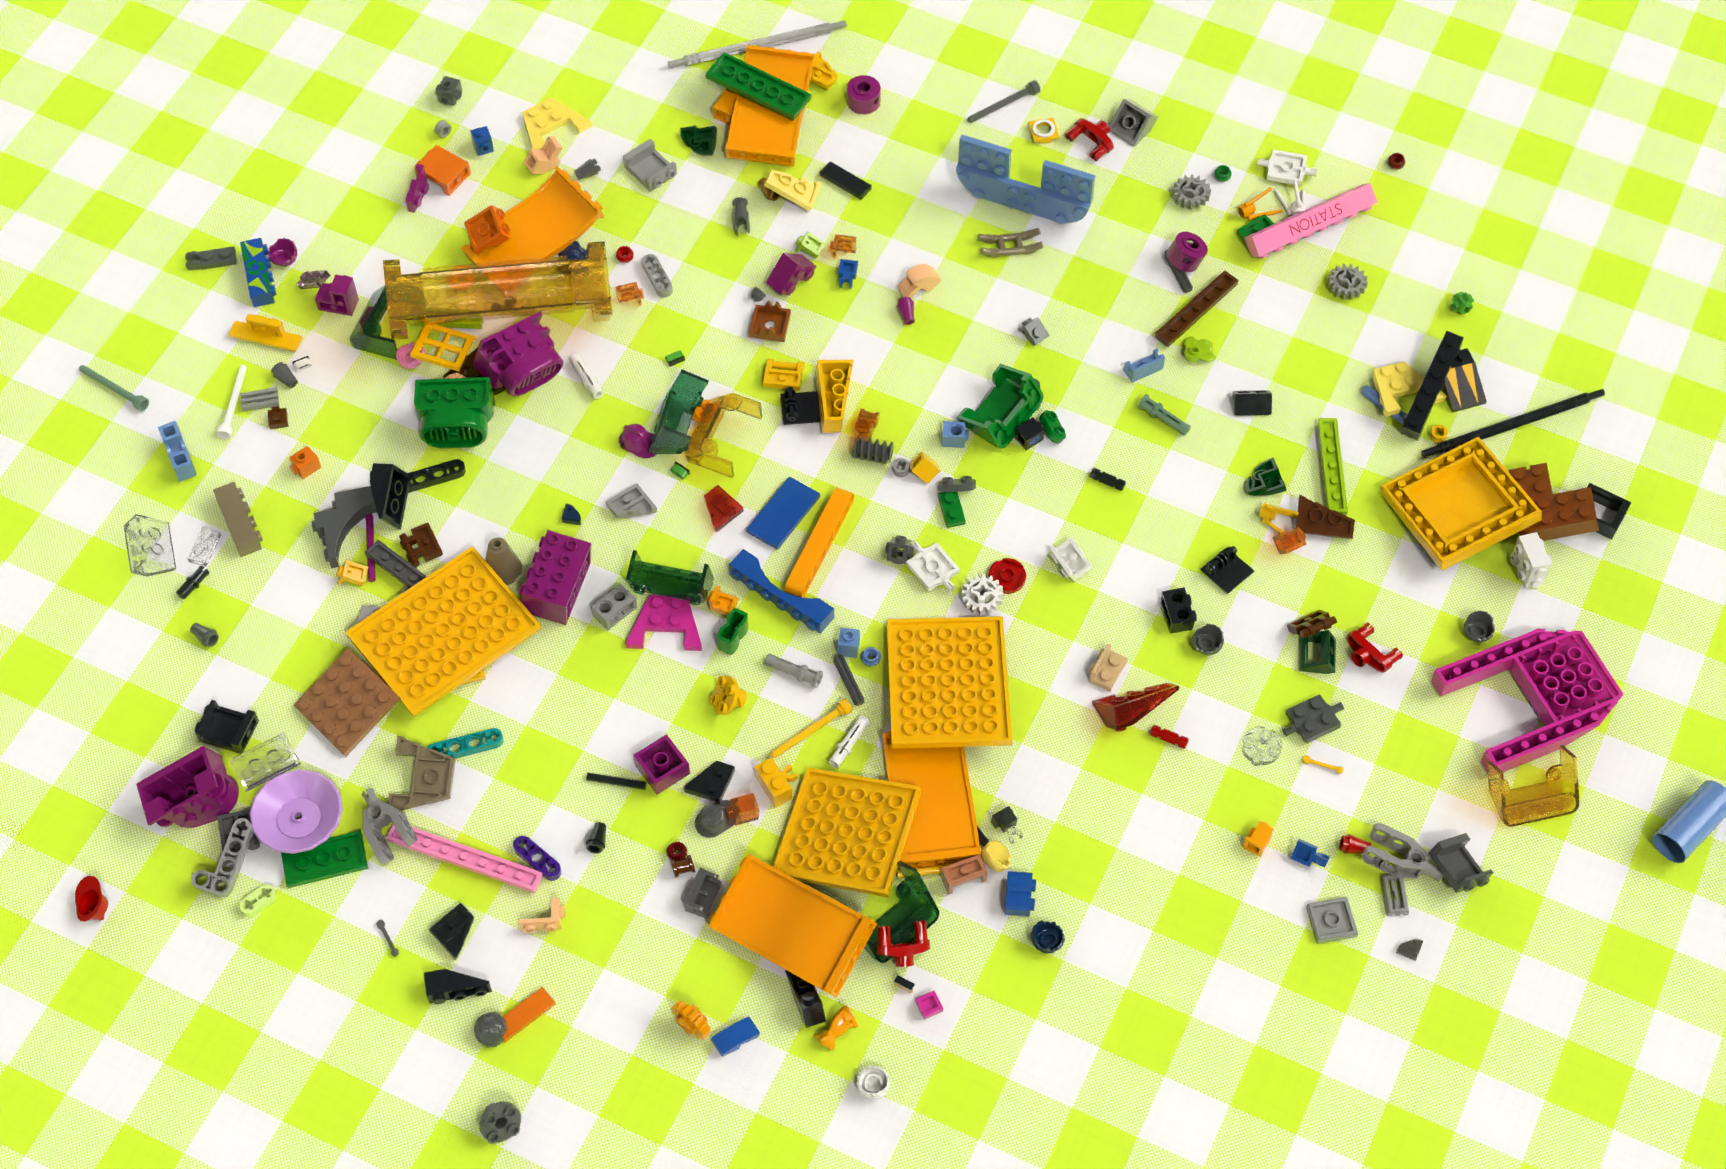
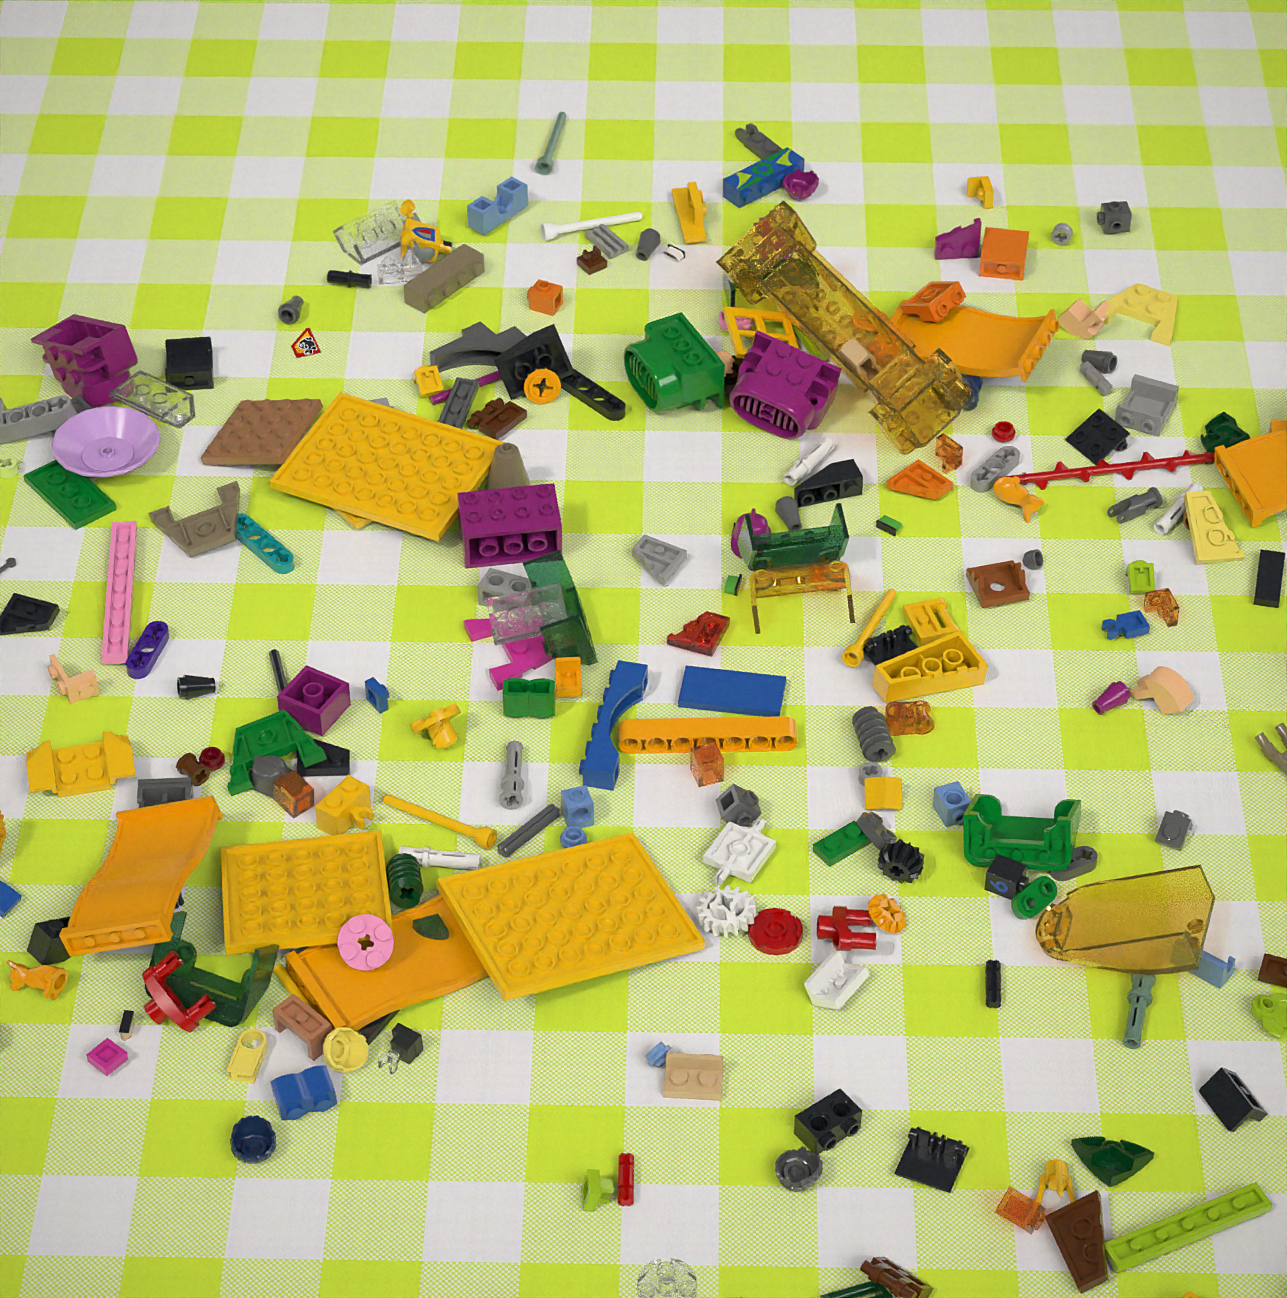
camera: 65 degrees right, 15 degrees down
light grey piece [362,788,418,865] -> none
blue brick [470,126,494,156] -> none
dark blue tile [562,504,581,525] -> none
magenta brick [766,253,817,295] -> none
clear red wedge [1092,683,1179,732] -> none
none -> yellow piece [26,732,135,798]
none -> light yellow piece [226,1029,268,1084]
none -> green wing [227,709,327,796]
none -> sticker [291,327,321,358]
none -> bright pink plate [338,914,394,971]
none -> blue plate [365,677,389,714]
none -> dark green piece [386,853,424,908]
none -> torso [400,199,452,263]
none -> clear green tile [412,914,449,940]
none -> clear slope [486,583,569,645]
none -> light orange gear [524,368,561,404]
none -> lime tile [581,1169,614,1212]
none -> medium blue plate [645,1041,671,1067]
none -> clear orange brick [690,742,724,787]
none -> dark grey cone [775,496,802,533]
none -> black slope [794,459,863,508]
none -> red connector [817,906,877,951]
none -> tan brick [839,339,883,387]
none -> yellow piece [842,589,896,667]
none -> light orange gear [868,894,907,934]
none -> black gear [877,839,924,883]
none -> orange wing [886,459,953,500]
none -> yellow bracket [966,176,994,209]
none -> light orange animal [993,476,1044,523]
none -> red plant [999,450,1215,490]
none -> clear yellow windscreen [1035,864,1215,975]
none -> black hinge [1065,408,1130,465]
none -> light grey axle [1079,361,1112,396]
none -> white pin [1153,482,1204,535]

